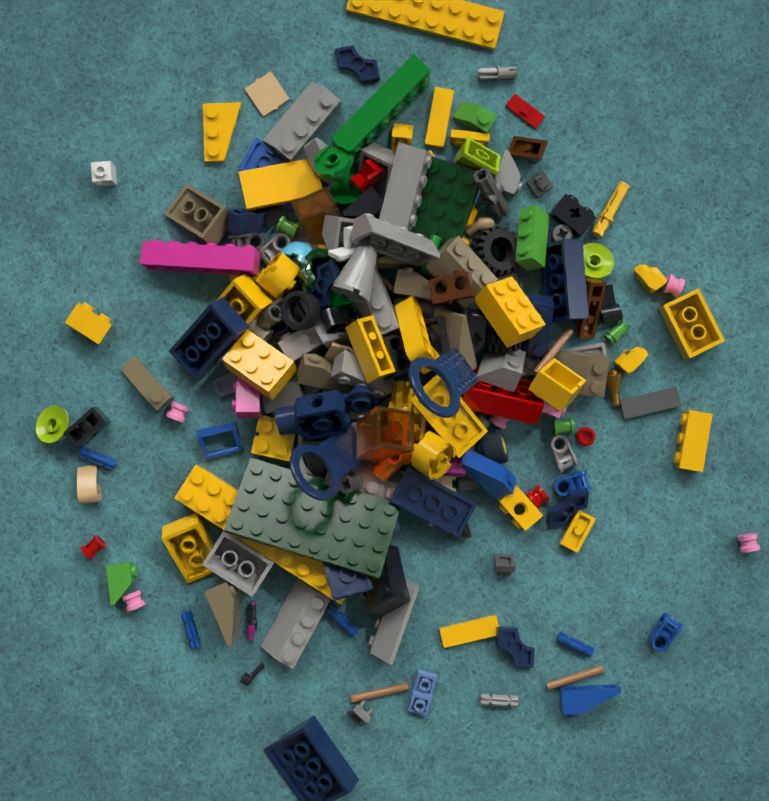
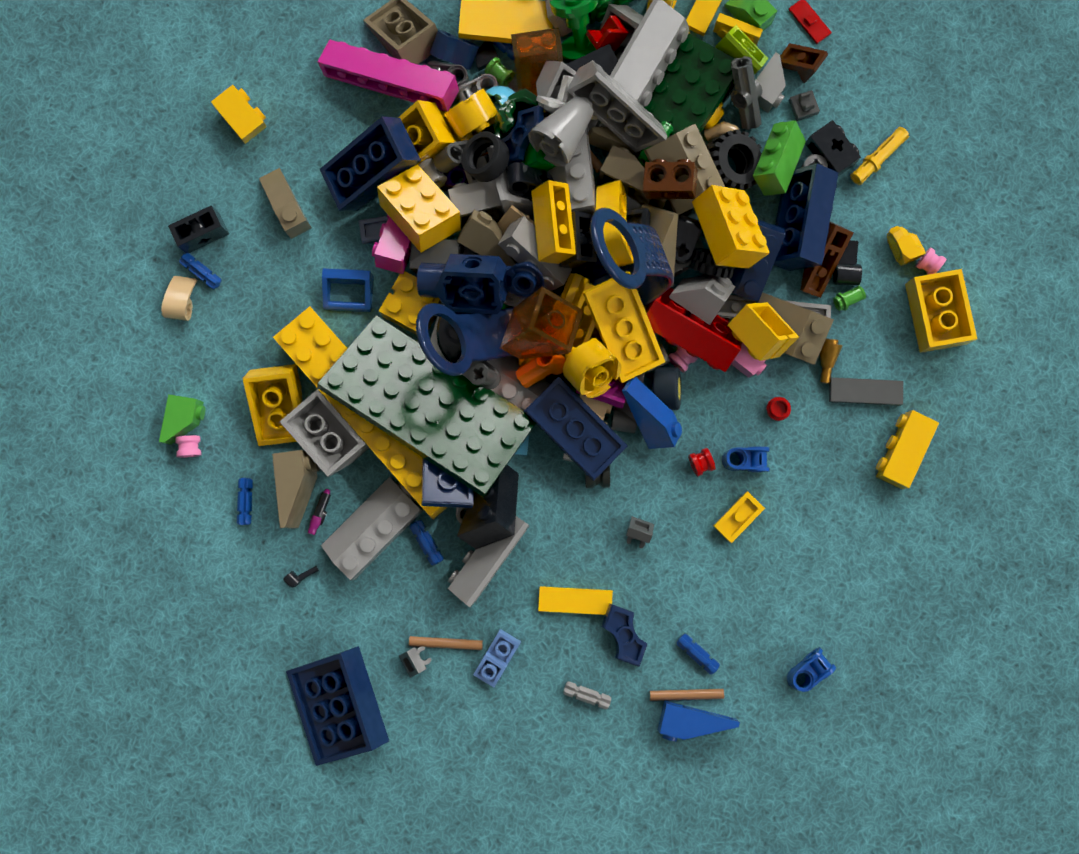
camera: 20 degrees right, 5 degrees down
lime dish [36,405,69,444] -> none
red bush [80,534,107,560] -> none
bright pink wheel [165,401,189,422] -> none
yellow brick [498,485,543,531] -> none
medium nougat piece [533,328,573,375] -> none
dark blue tile [546,488,589,527] -> none
light grey piece [548,435,579,473] -> none
bright green bush [552,417,575,436] -> none
lime dish [583,243,614,279] -> none
yellow rock [613,347,648,375] -> none
bright pink wheel [737,533,760,553] -> none

